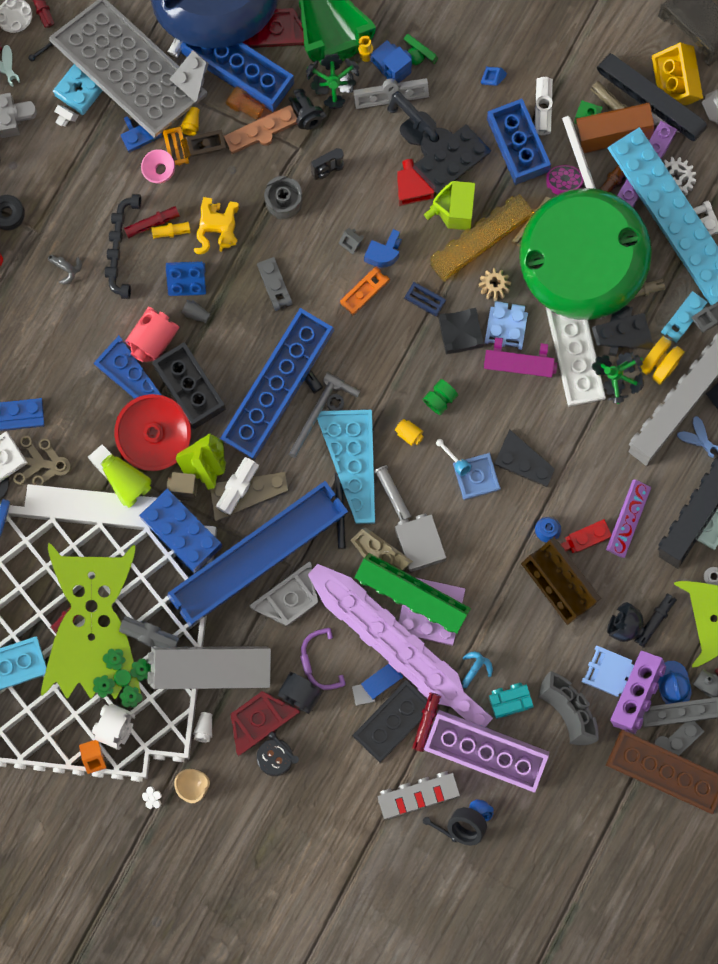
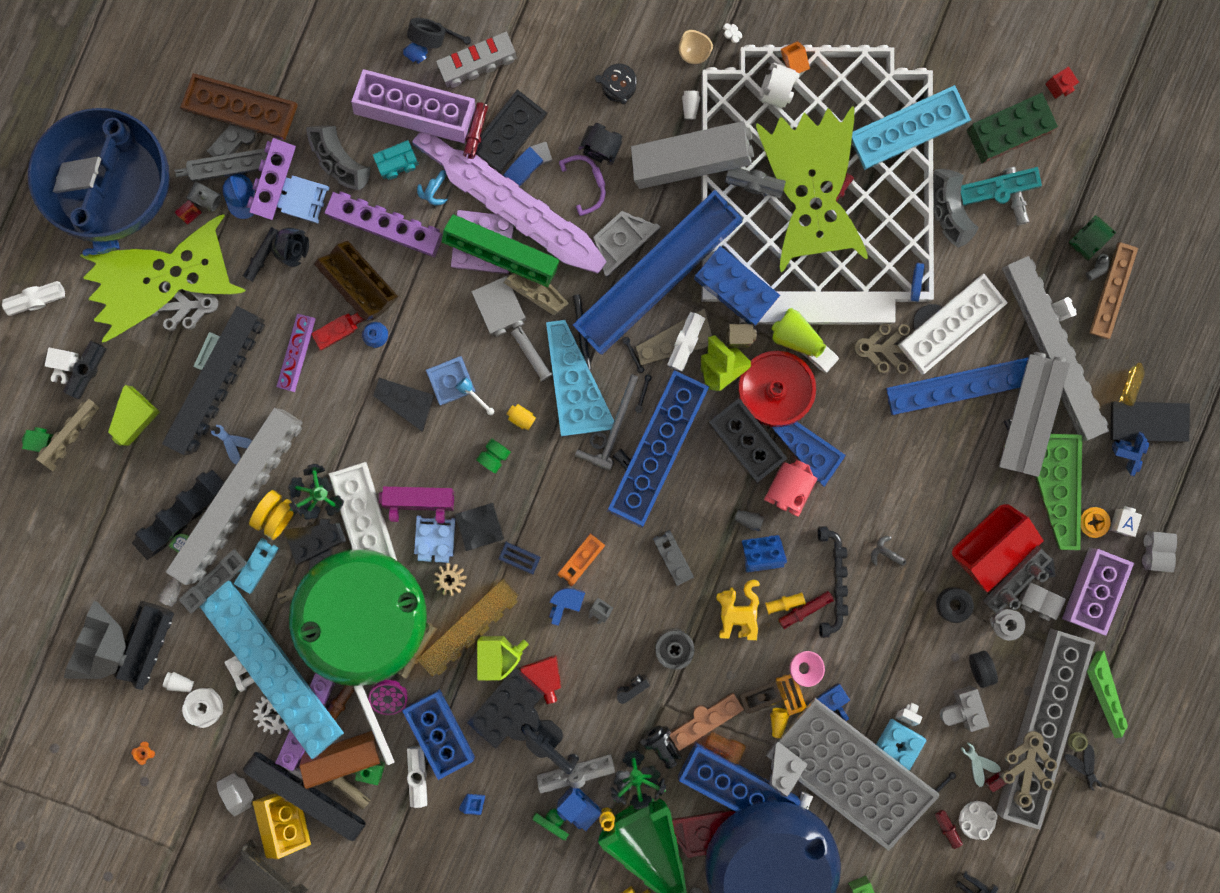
camera: 165 degrees right, 10 degrees up
green plant [93,649,151,708] -> none
dark red wing [231,691,300,757] -> none
none -> medium lavender brick [325,191,443,258]
none -> black hinge [623,337,645,373]
none -> black hinge [635,374,652,413]

